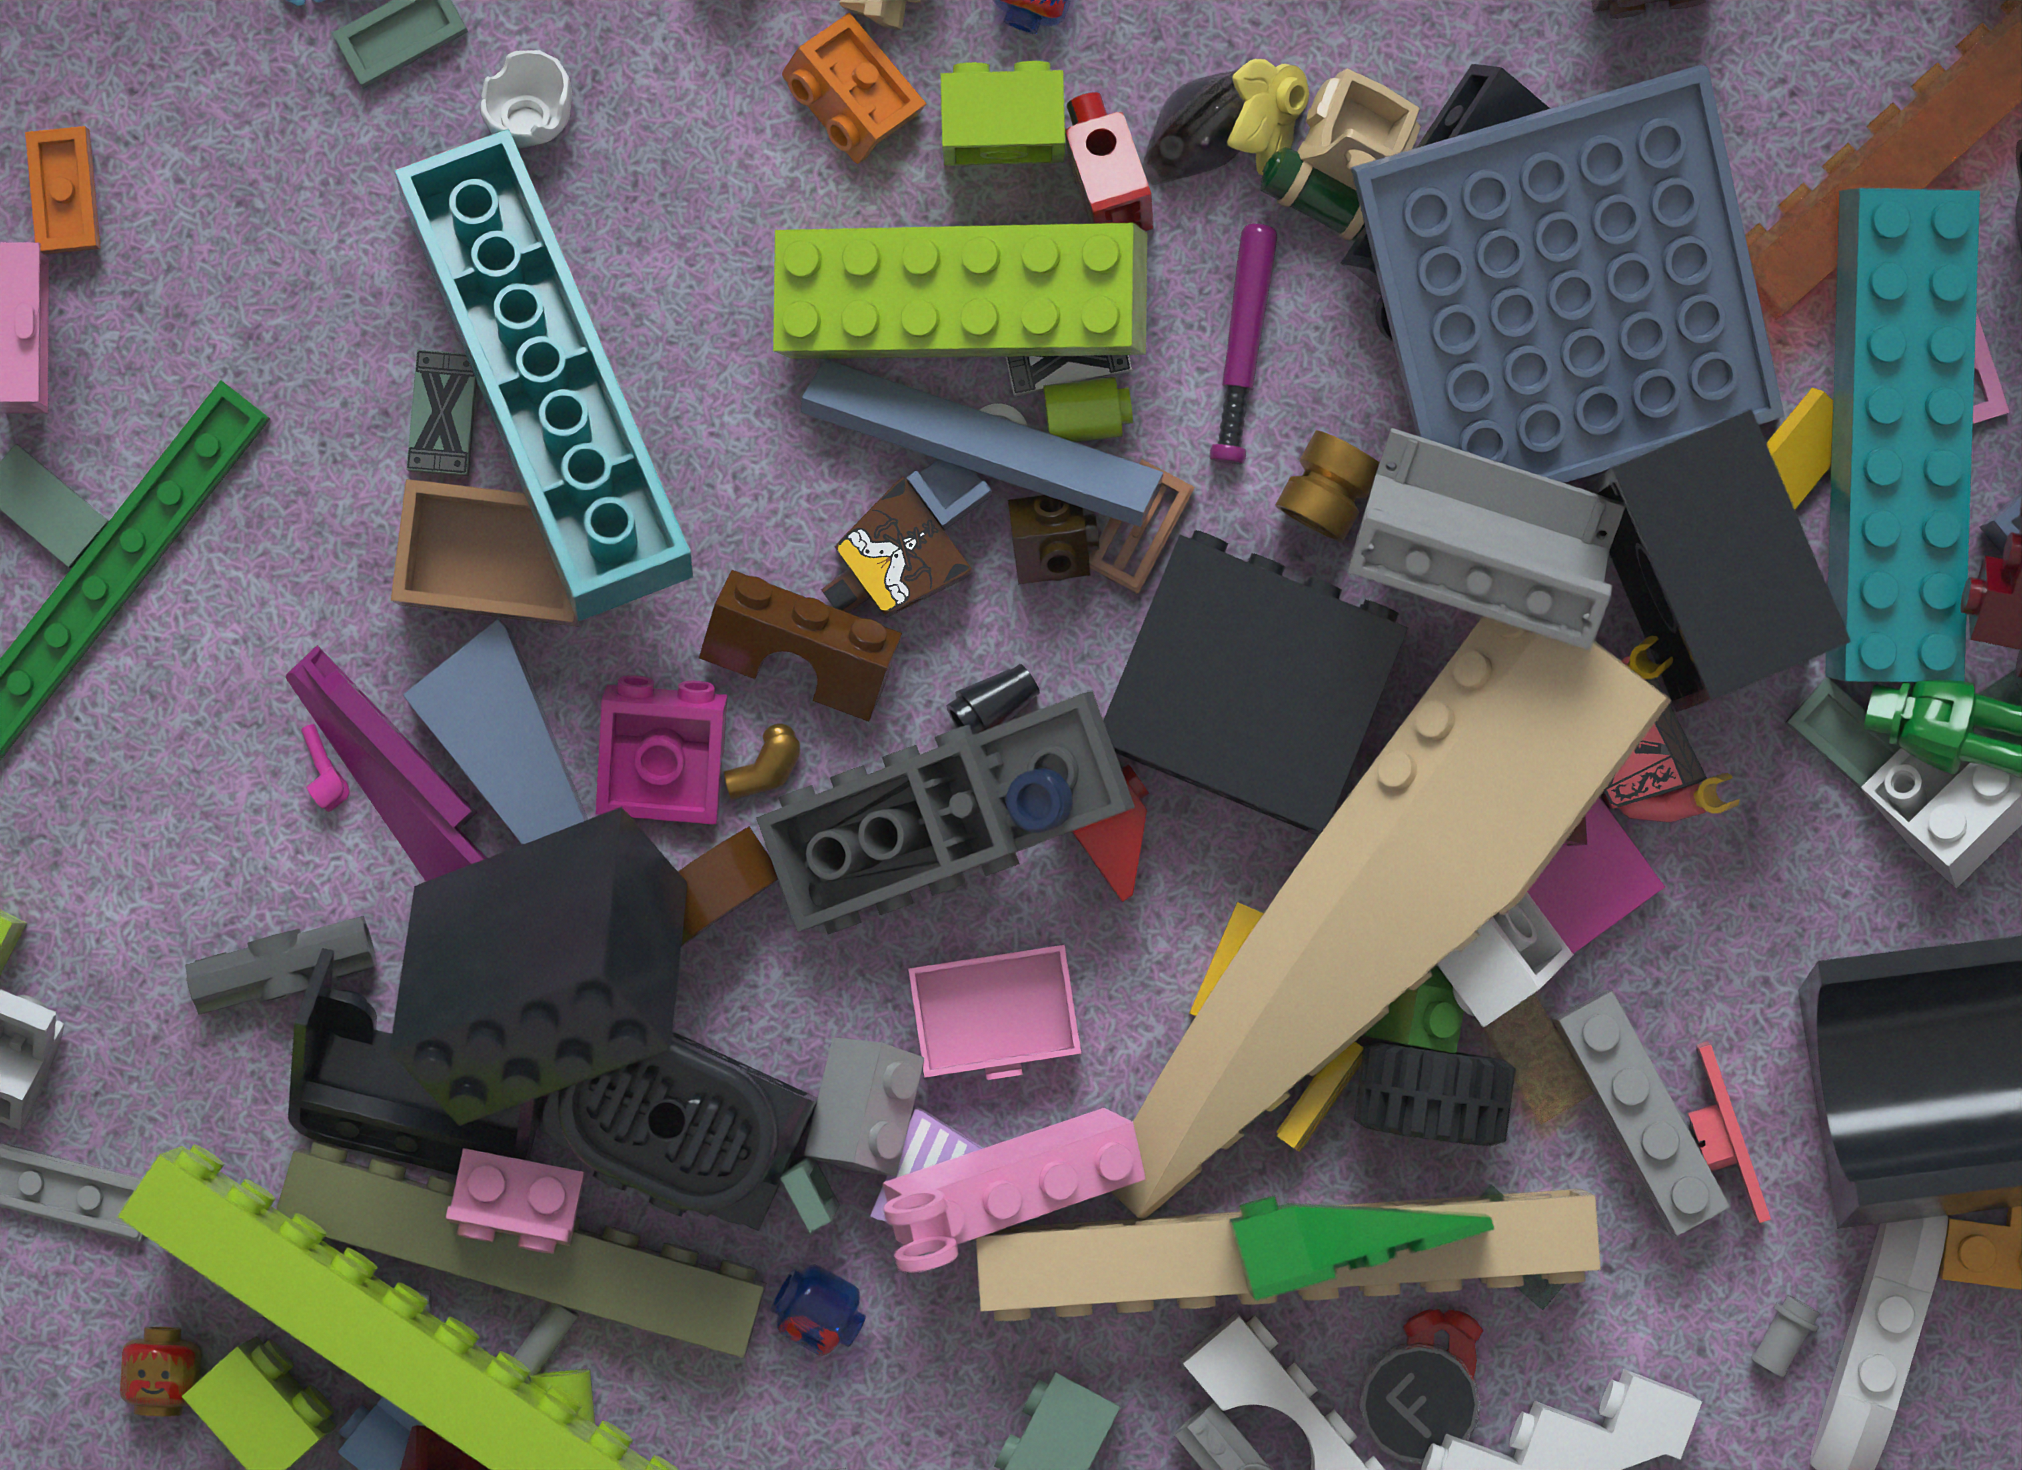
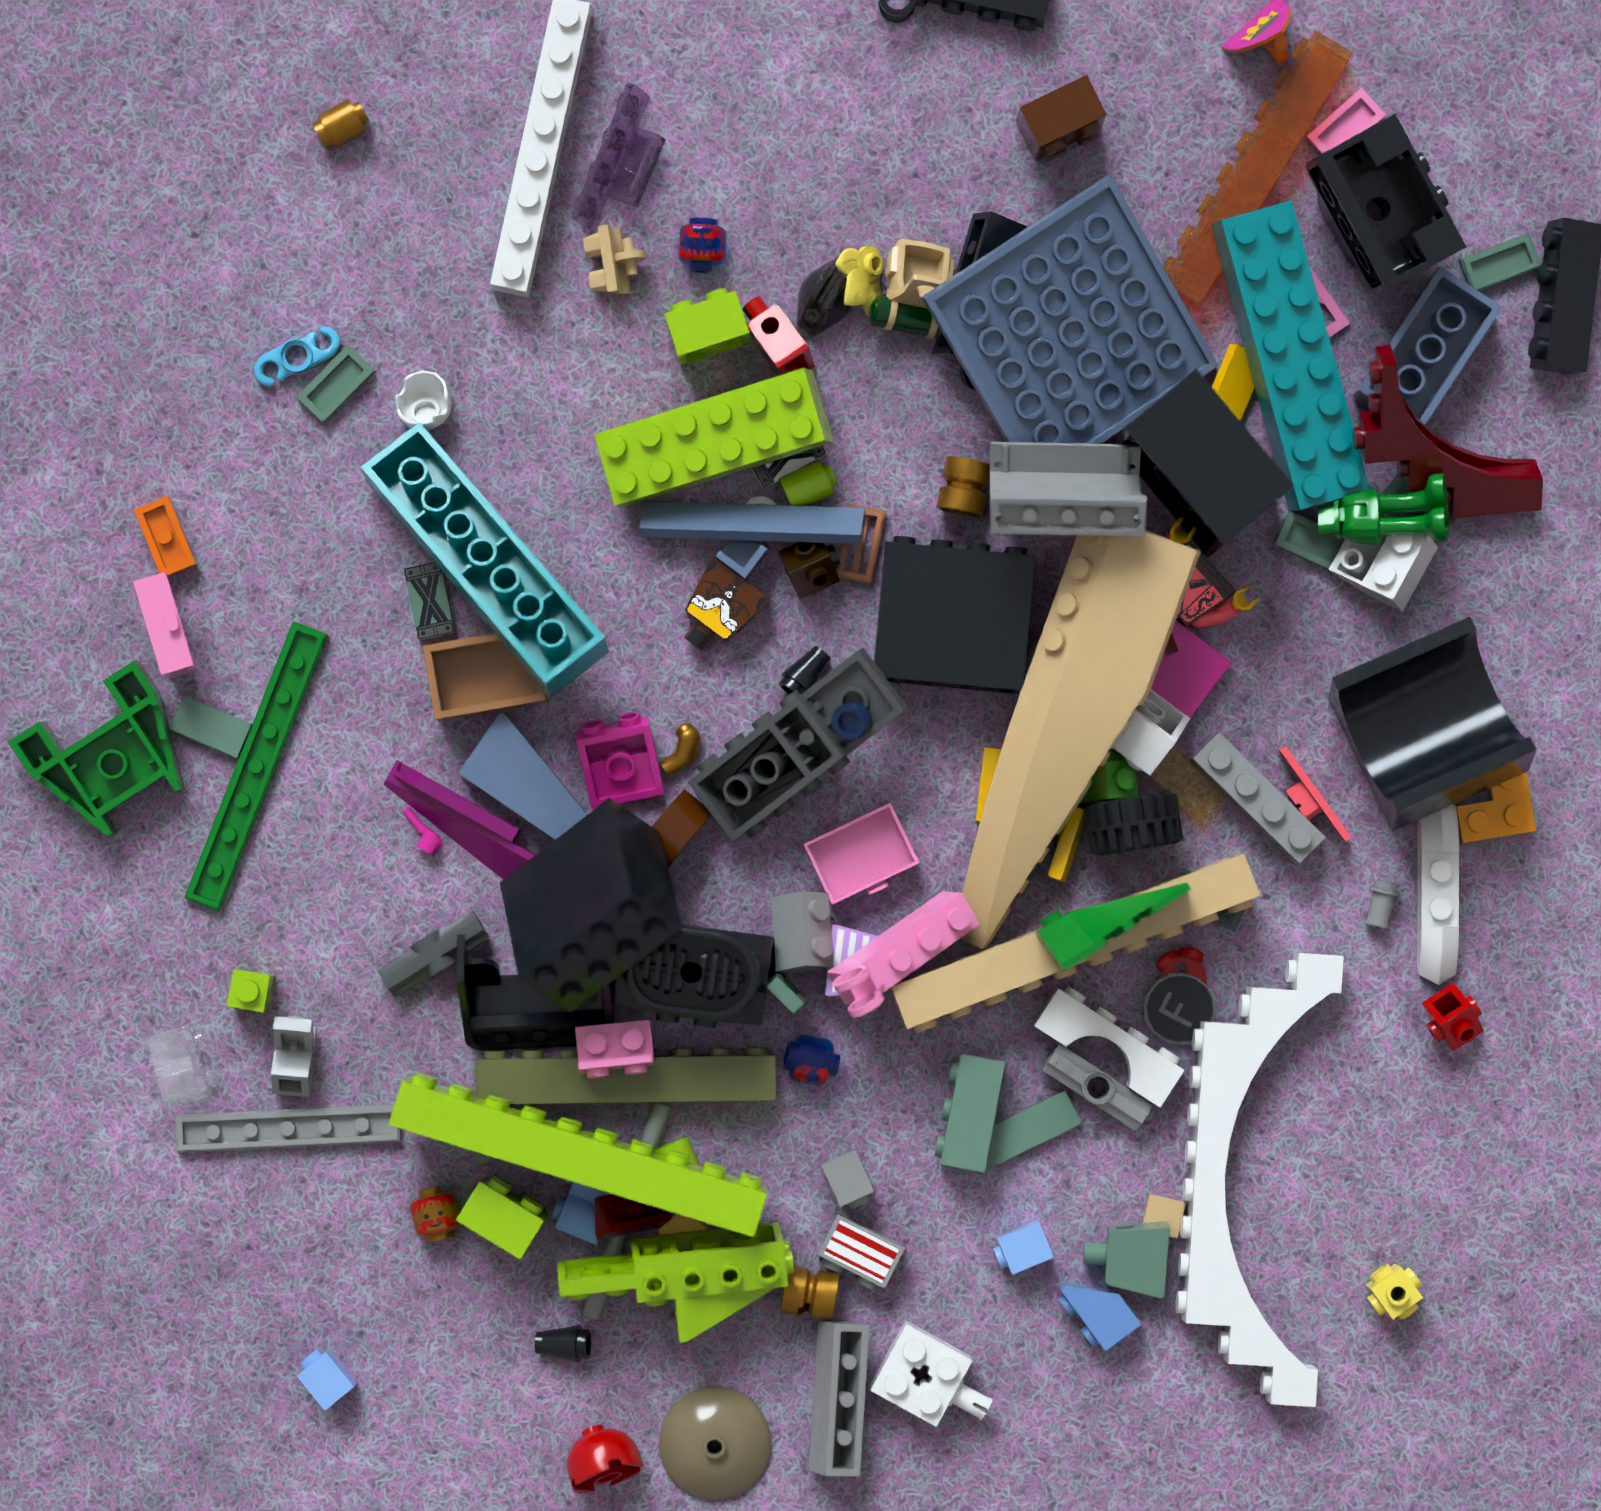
camera: 20 degrees left, 0 degrees up
reddish brown arch [699,570,902,722] -> none
orange bracket [782,12,927,164] -> none
red slope [1072,764,1149,902] -> none
magenta piece [1210,223,1277,464] -> none

